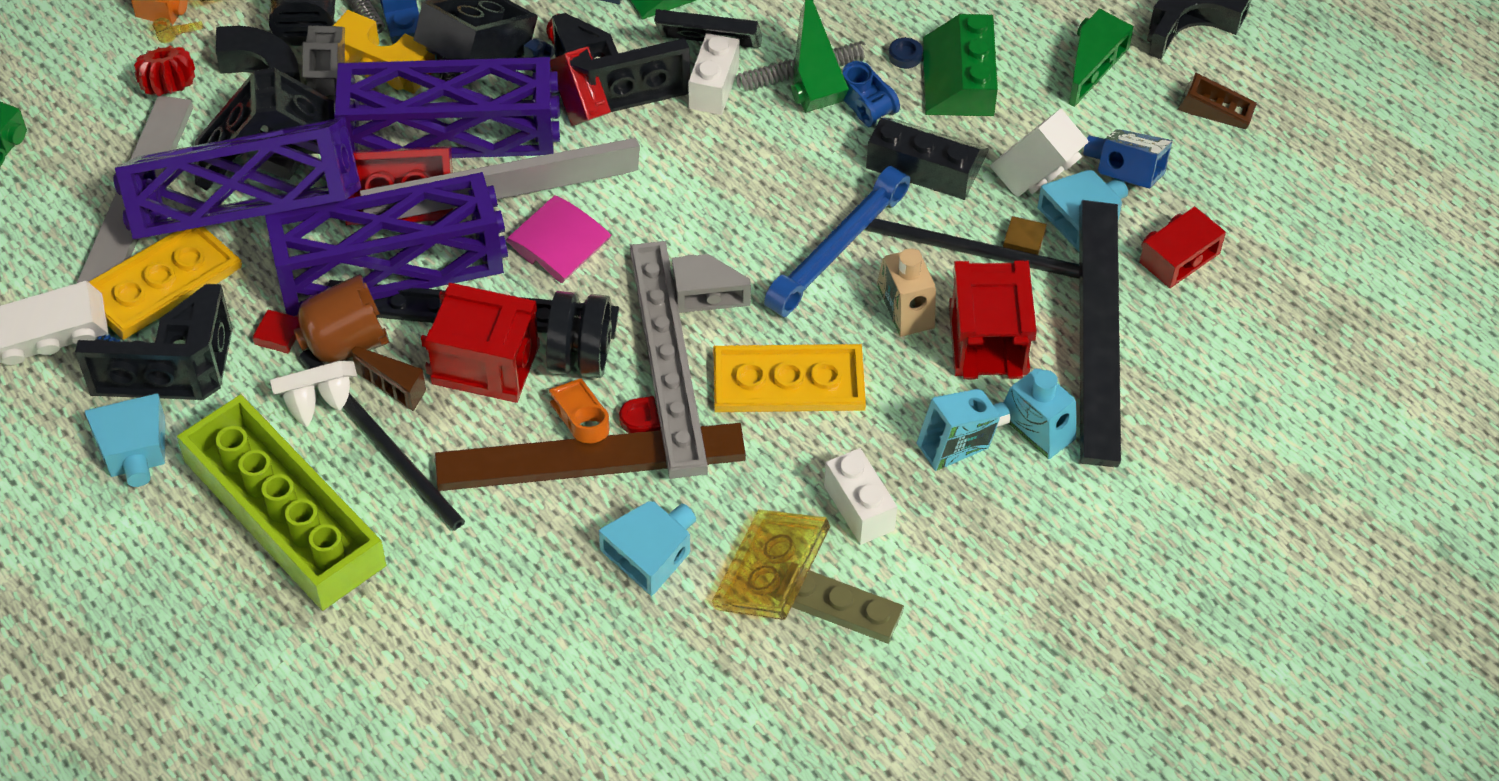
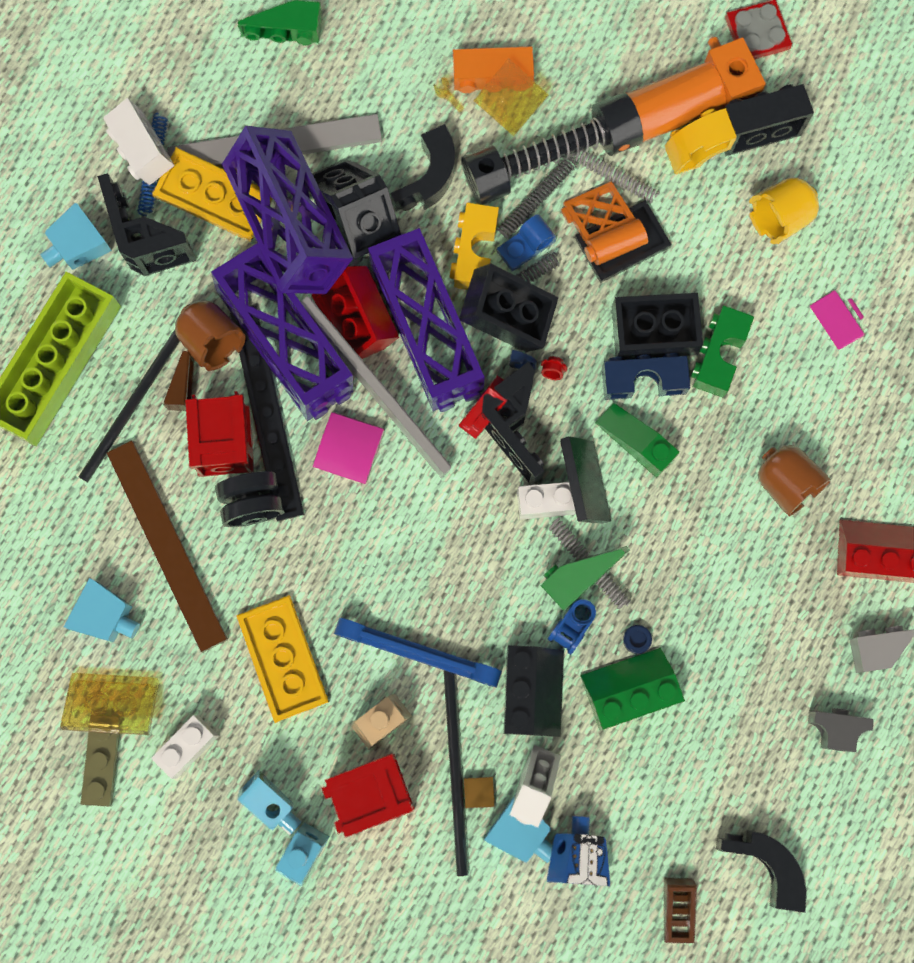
camera: 70 degrees right, 25 degrees up
red gear [134,46,195,96] -> none
red tile [252,309,300,354] -> none
white tile [270,361,357,427] -> none
dark grey brick [302,26,345,96] -> none
orange piece [549,378,610,444] -> none
red tile [619,396,660,433] -> none
light grey tile [630,241,708,479] -> none
light grey slope [672,254,751,313] -> none
green slope [1069,8,1134,107] -> none
black tile [1079,200,1121,467] -> none
red brick [1139,206,1226,288] -> none

